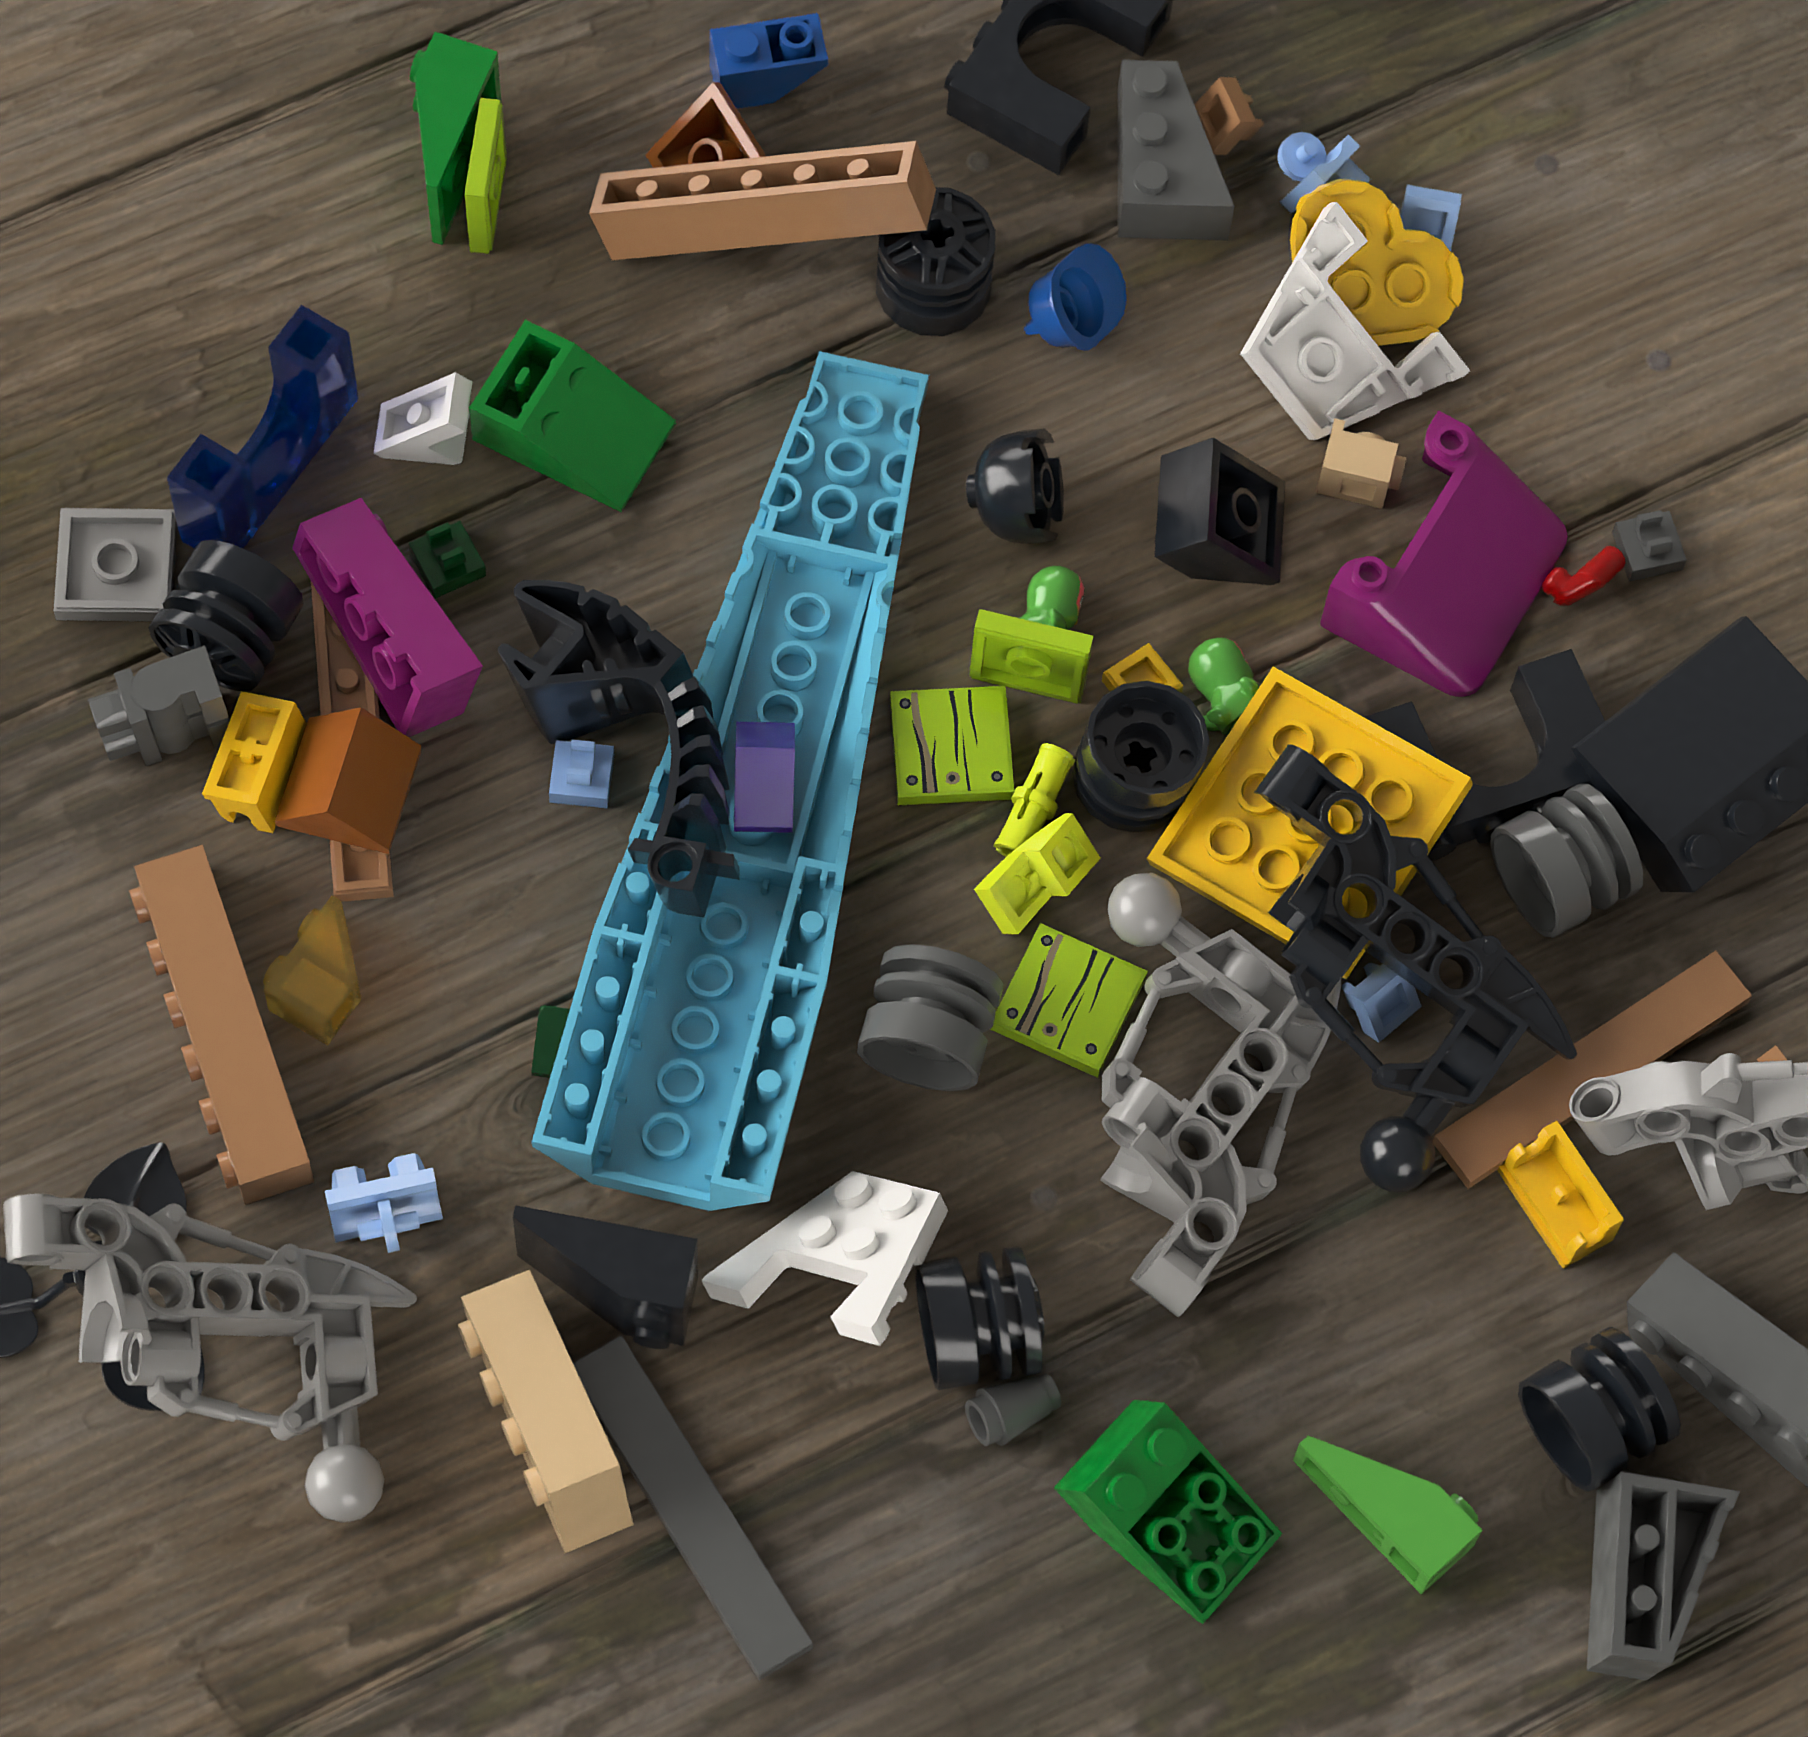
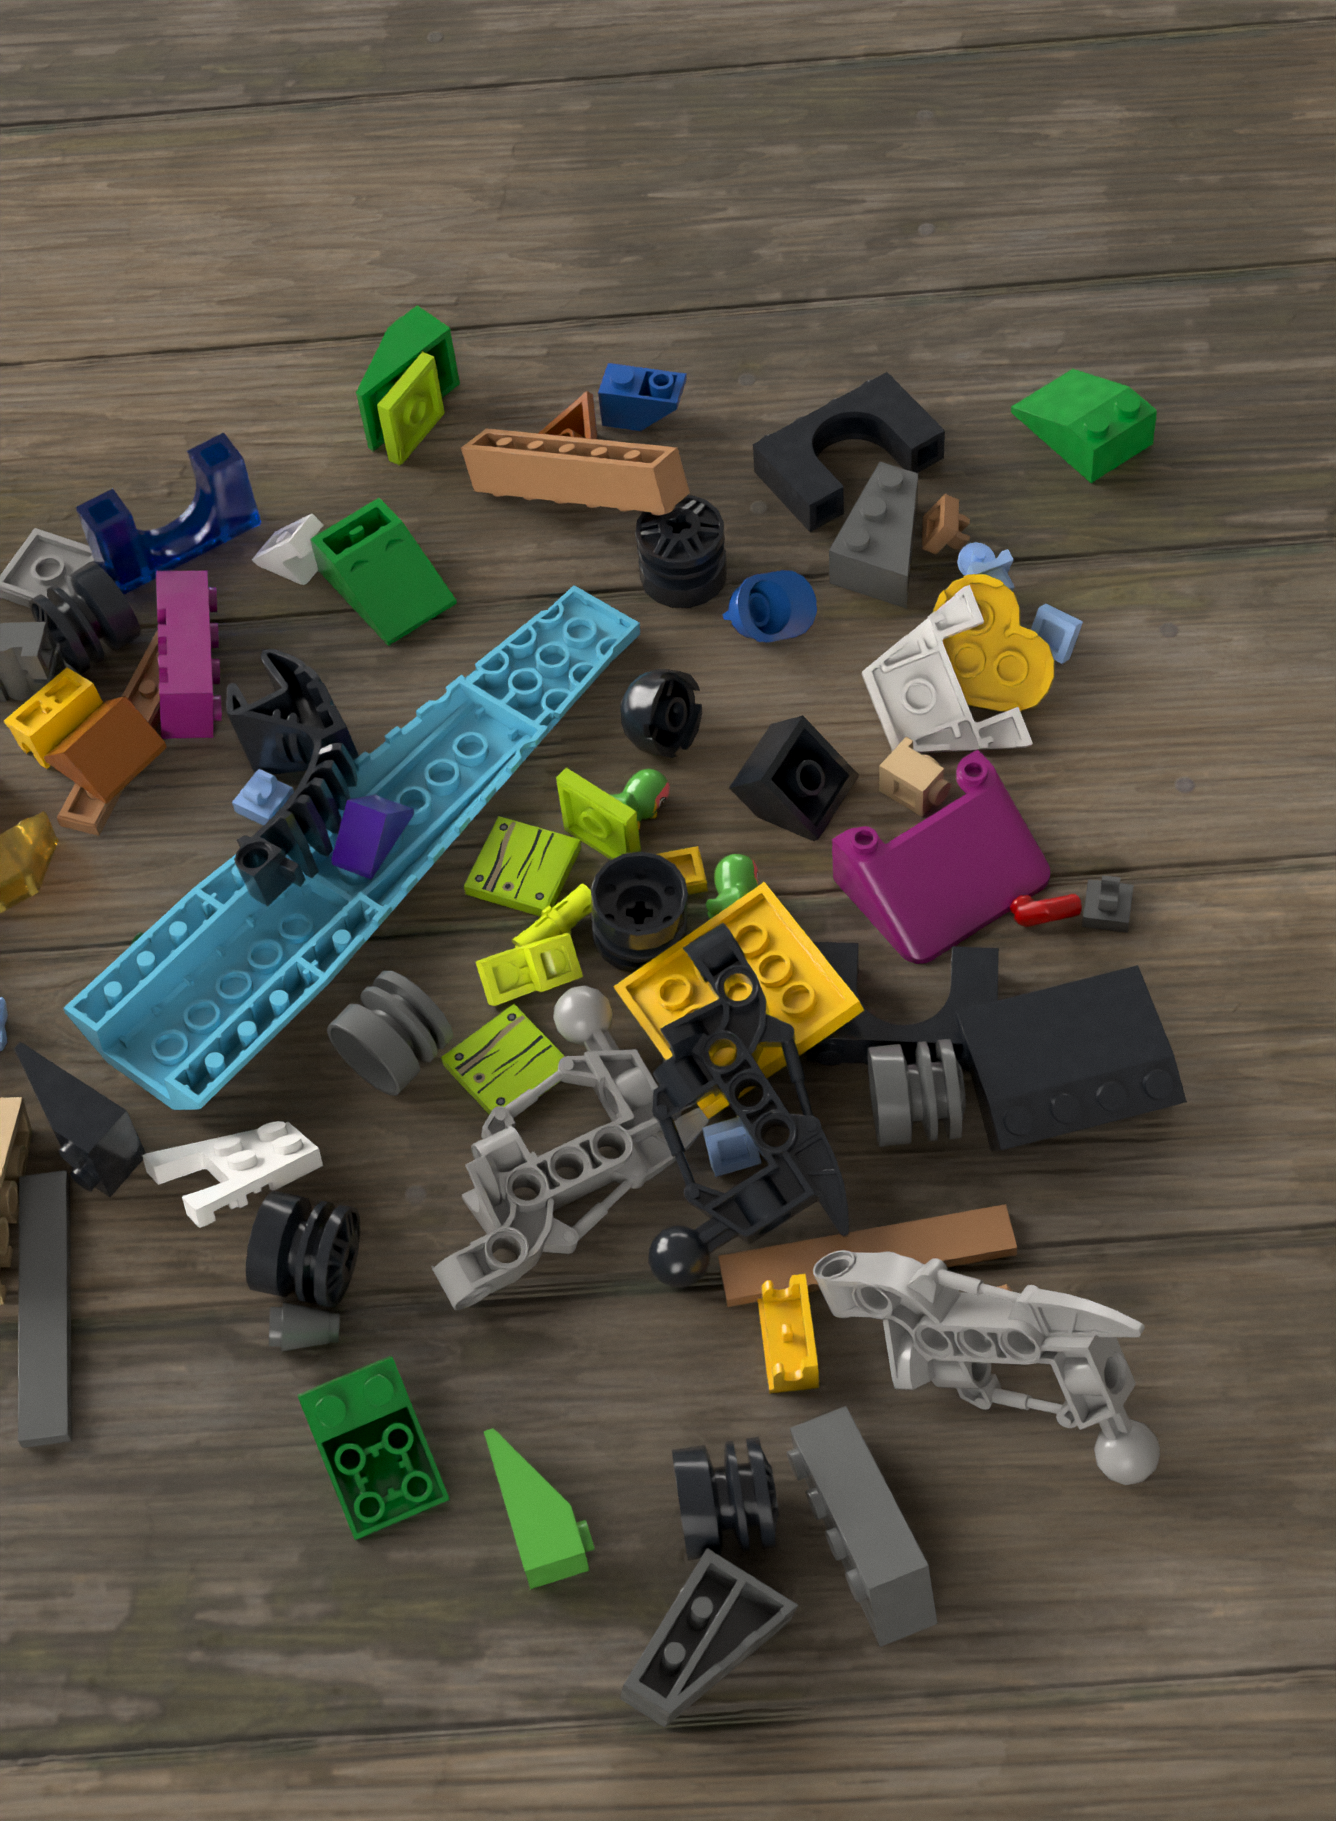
camera: 35 degrees right, 10 degrees down
dark green tile [408,520,486,599] -> none

